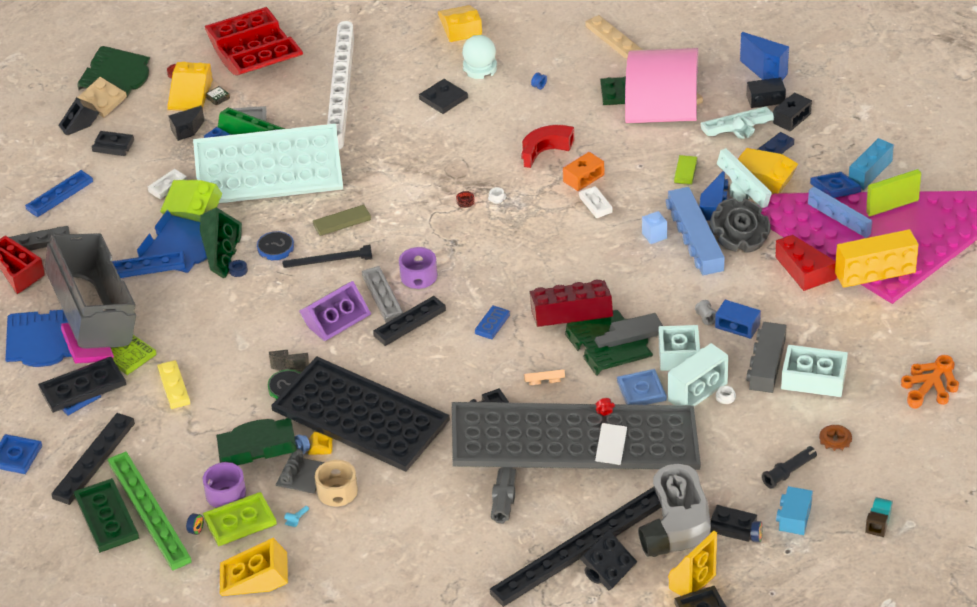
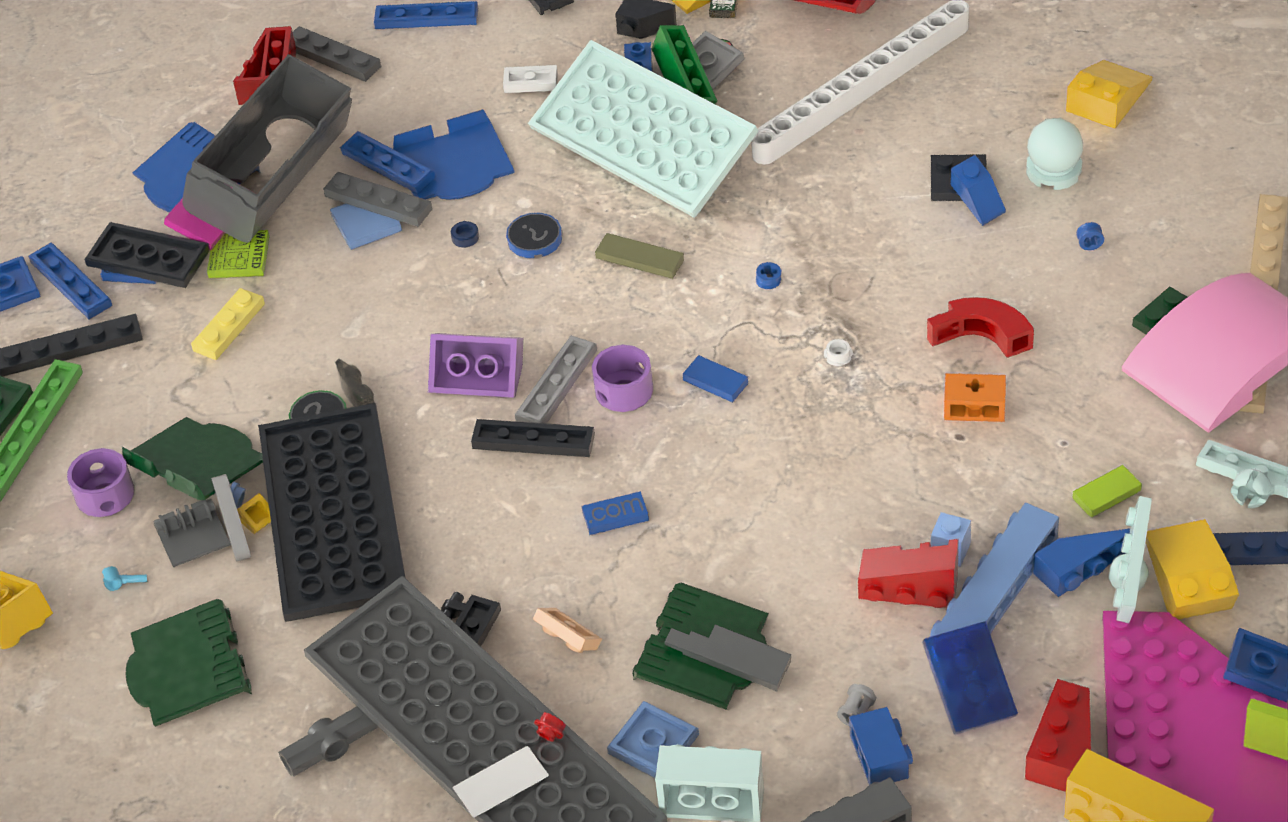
camera: 50 degrees right, 5 degrees up
lime slope [160,180,223,222] -> none
dark blue tile [186,513,204,535] -> none
dark green wedge [200,207,242,278] -> none
lime plate [203,492,277,547] -> none
black piece [282,244,373,268] -> none
tan piece [315,460,358,507] -> none
clear red tile [456,191,475,208] -> none
dark red brick [529,279,613,327] -> none
white plate [579,186,612,218] -> none
light aqua brick [659,325,700,371] -> none
dark grey piece [710,198,770,253] -> none
medium blue plate [808,187,872,238] -> none
none -> blue tile [28,242,113,320]
none -> dark green piece [125,599,252,727]
none -> light grey beam [211,474,251,562]
none -> dark grey plate [323,172,432,227]
none -> medium blue tile [330,203,402,250]
none -> blue tile [683,355,748,403]
none -> blue bush [756,262,782,289]
none -> wedge [858,539,959,608]
none -> clear blue plate [922,621,1018,735]
none -> blue slope [951,155,1006,226]

